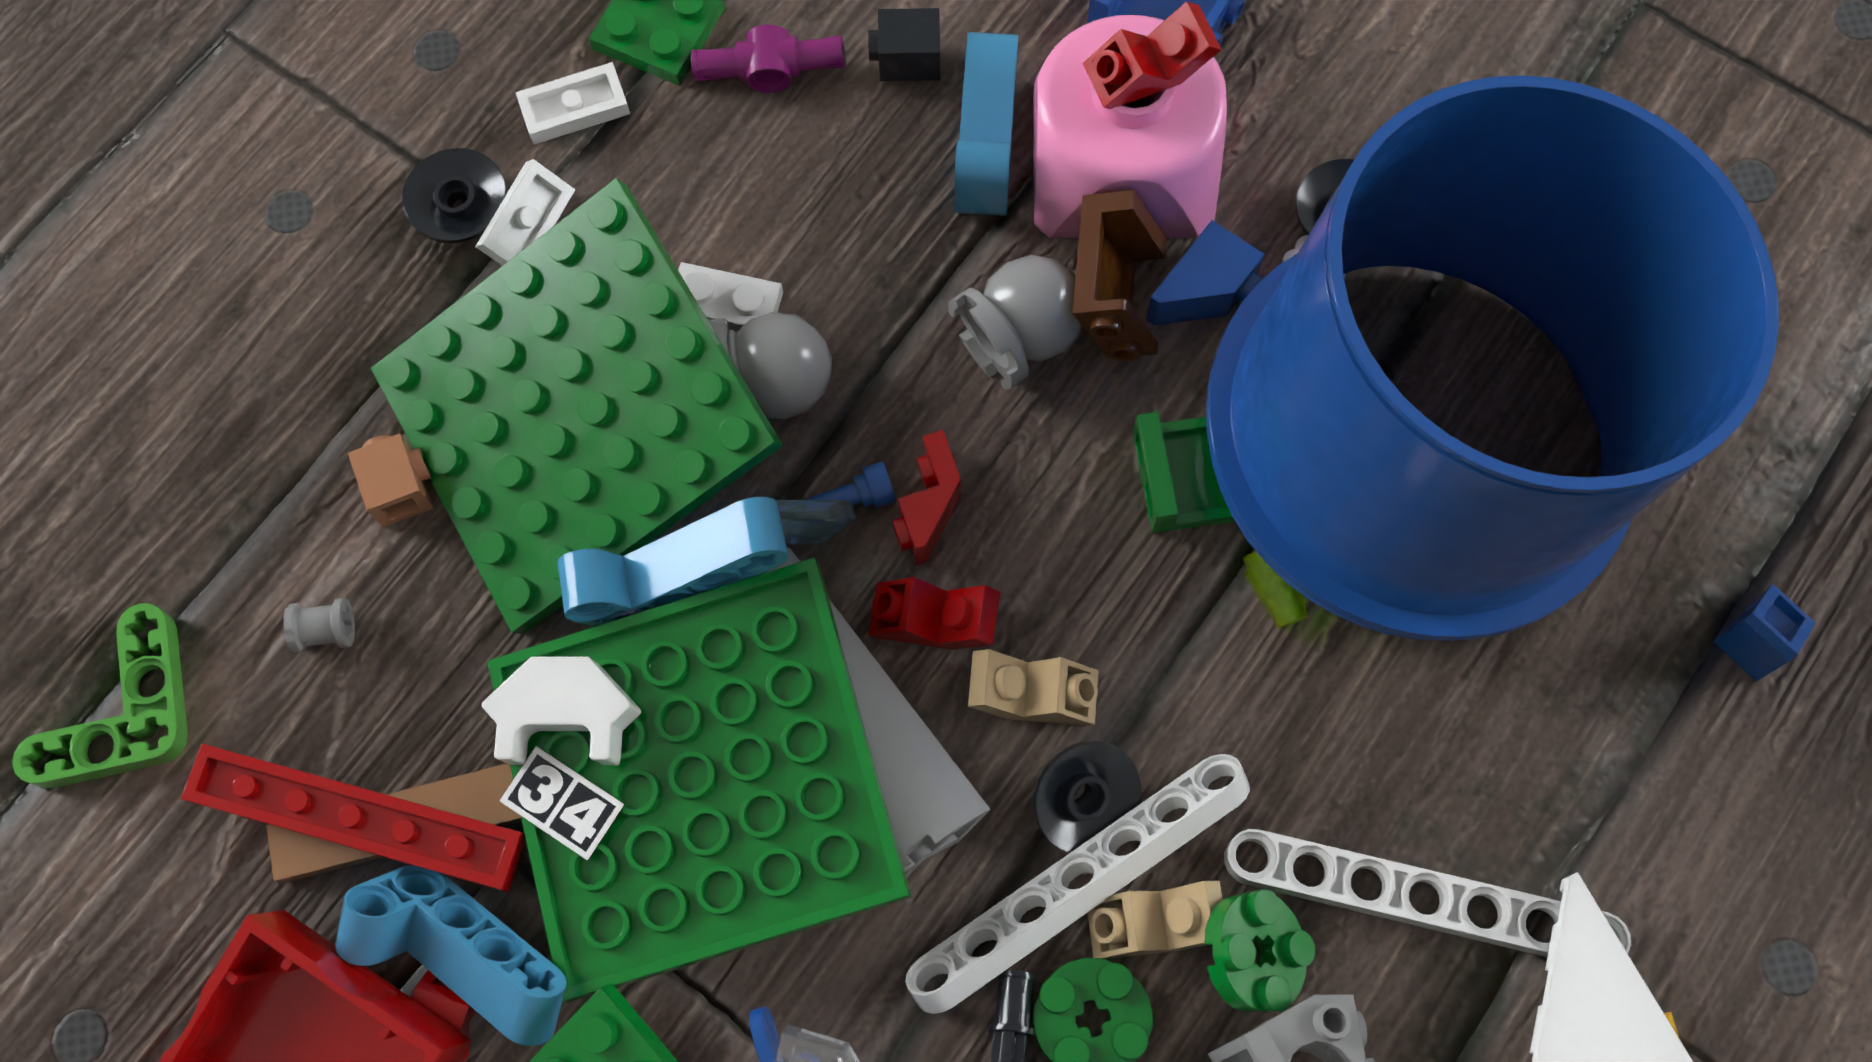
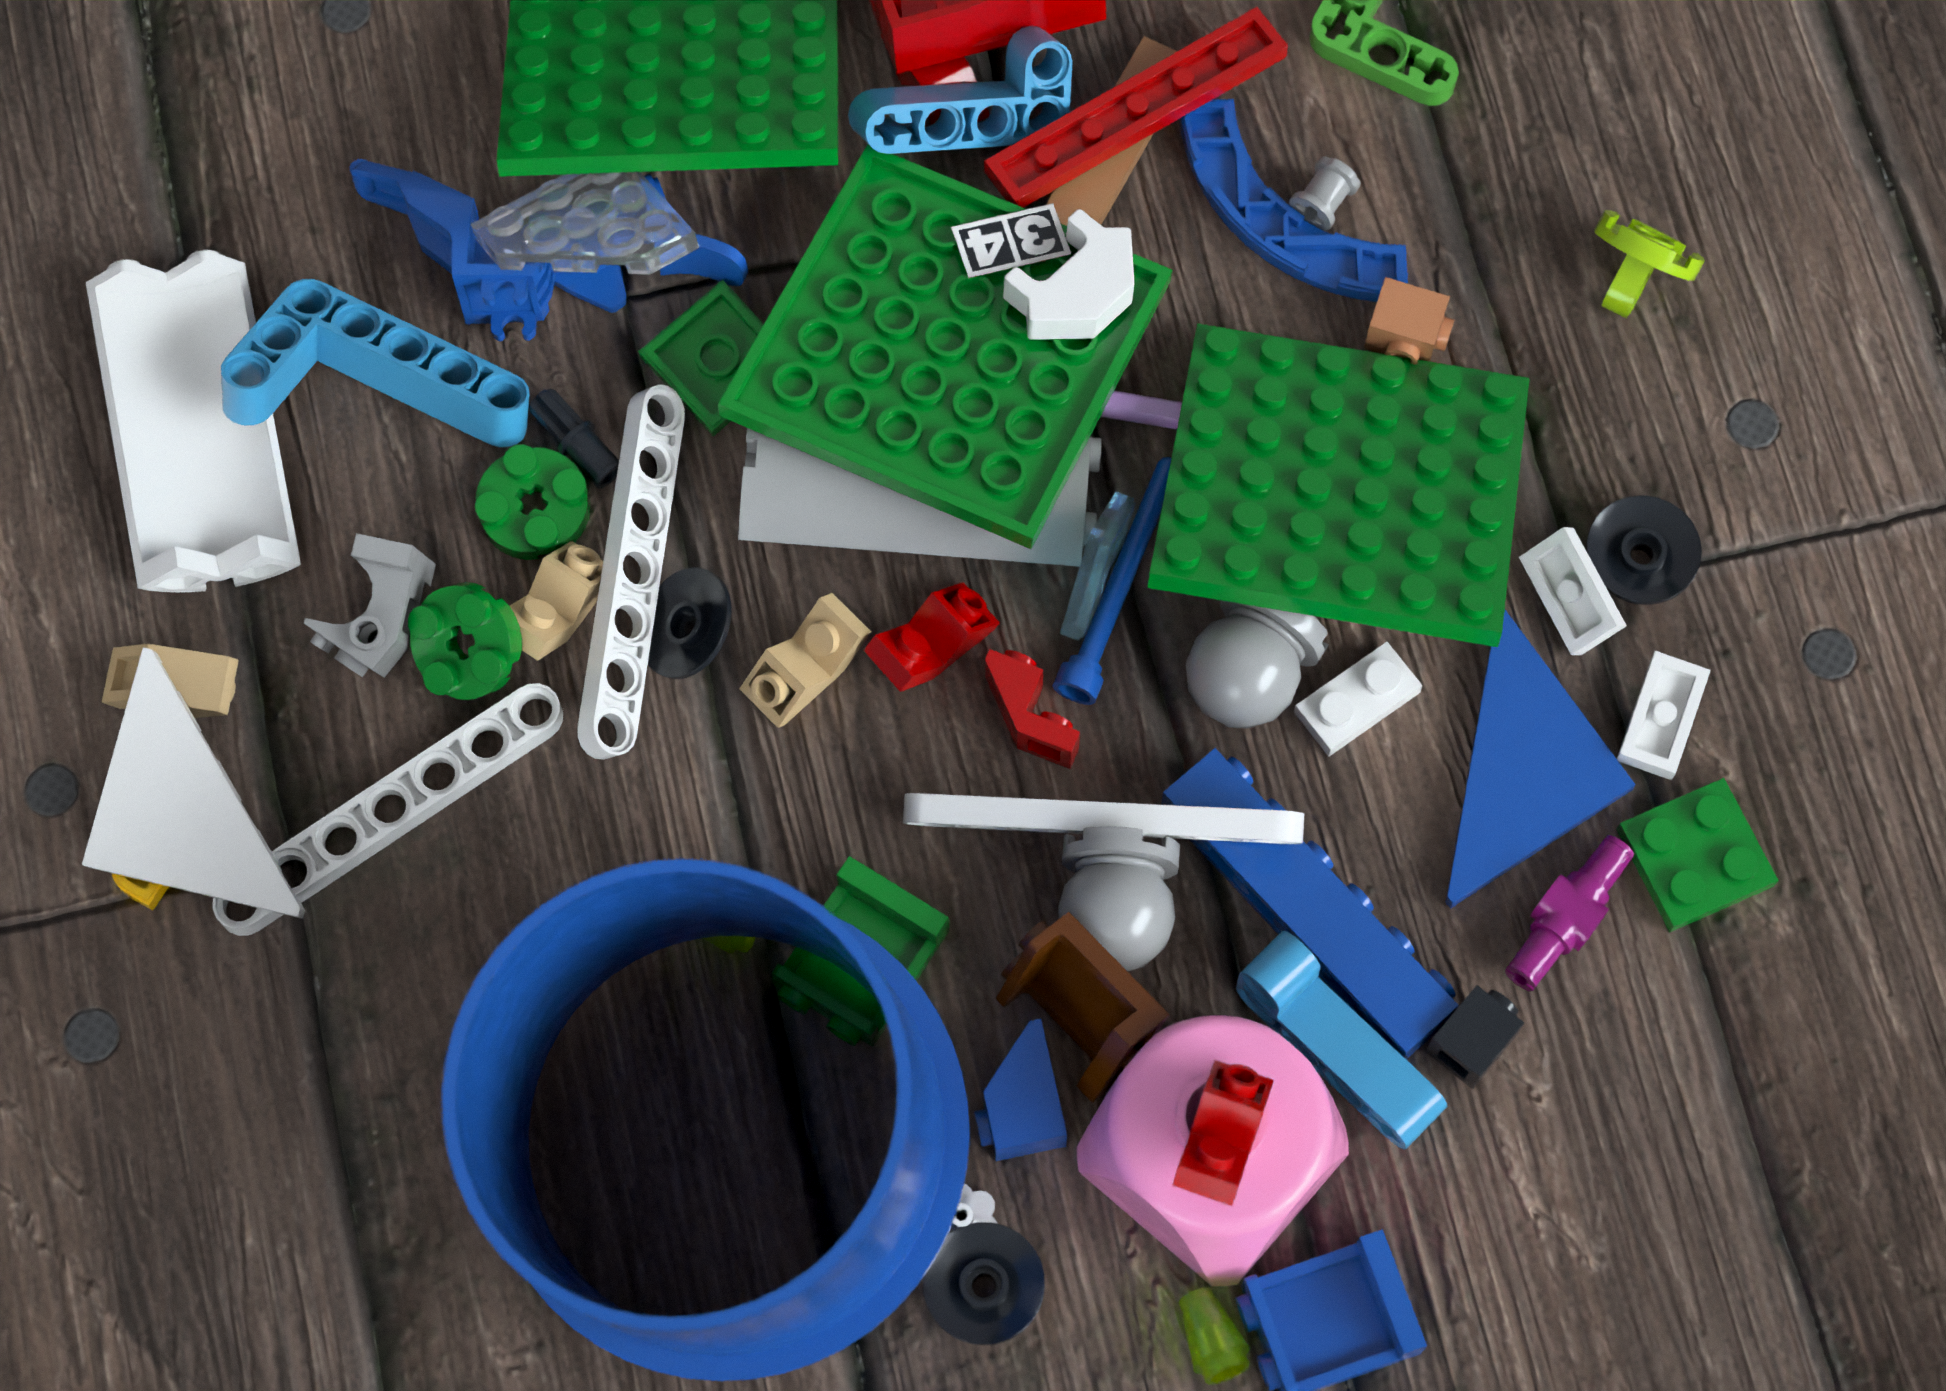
camera: 130 degrees right, 0 degrees up
dark azure beam [557,497,788,627] -> none
blue slope [1713,584,1816,682] -> none
none -> green plate [638,280,764,437]
none -> white beam [903,793,1304,844]
none -> blue brick [1161,748,1459,1060]
none -> clear neon green cone [1178,1288,1251,1385]
none -> blue tile [1180,99,1408,302]
none -> blue tile [1445,610,1636,909]
none -> lime tile [1594,210,1705,319]

